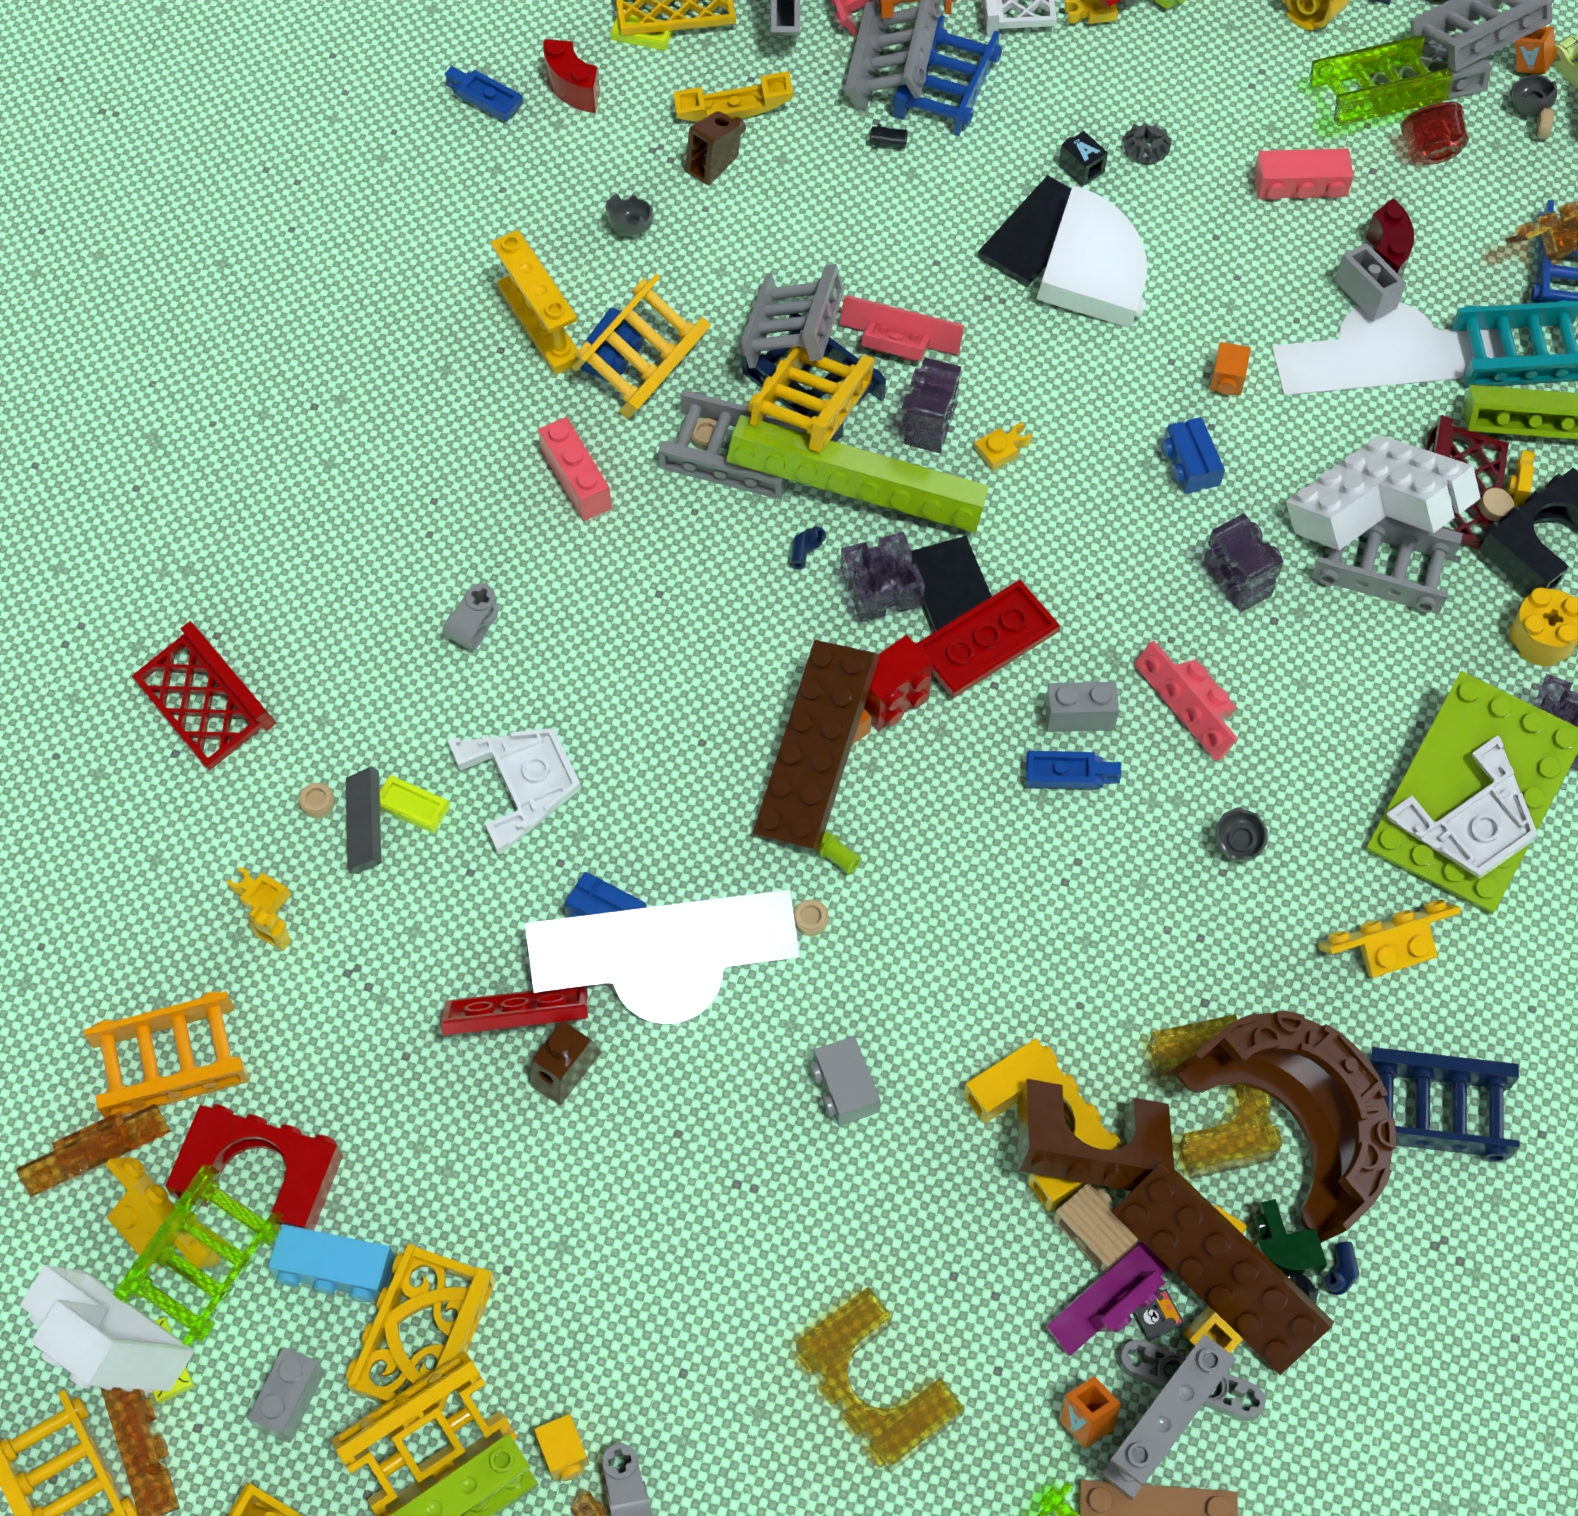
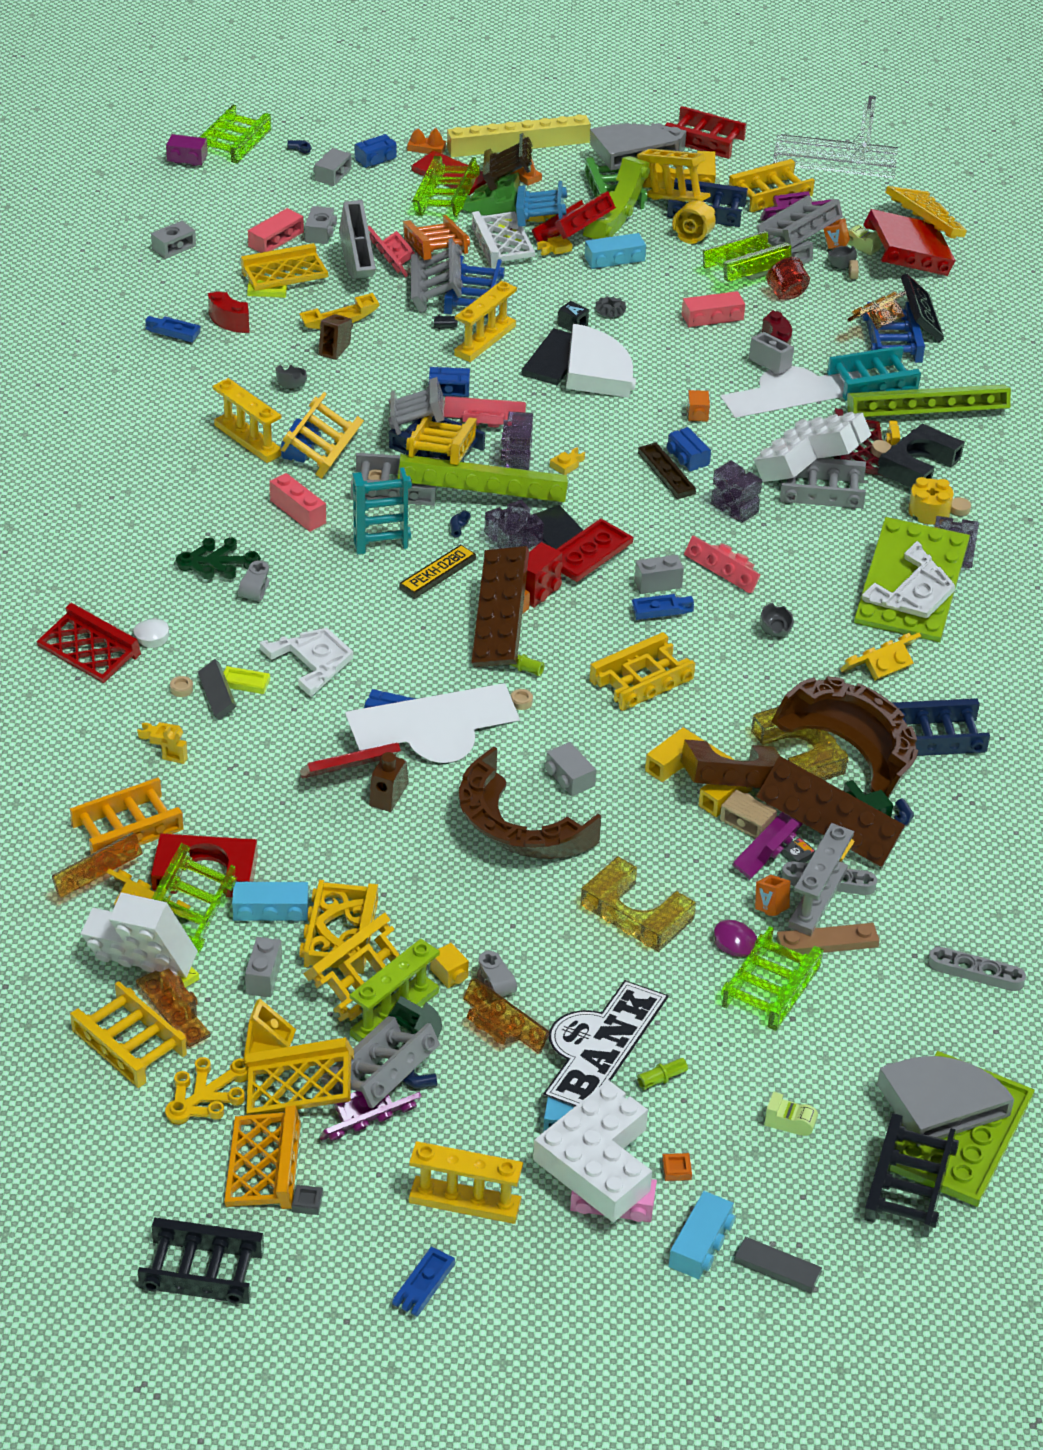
camera: 15 degrees left, 20 degrees down
none -> white hat [133,618,169,648]
none -> dark green plant [176,537,261,580]
none -> teal fence [352,467,412,555]
none -> tile [399,544,476,599]
none -> blue brick [429,367,470,397]
none -> yellow fence [454,281,517,362]
none -> reddish brown windscreen [459,747,601,859]
none -> medium azure brick [584,233,646,269]
none -> yellow fence [589,632,695,711]
none -> dark brown tile [638,442,696,500]
none -> magenta hat [714,919,759,957]

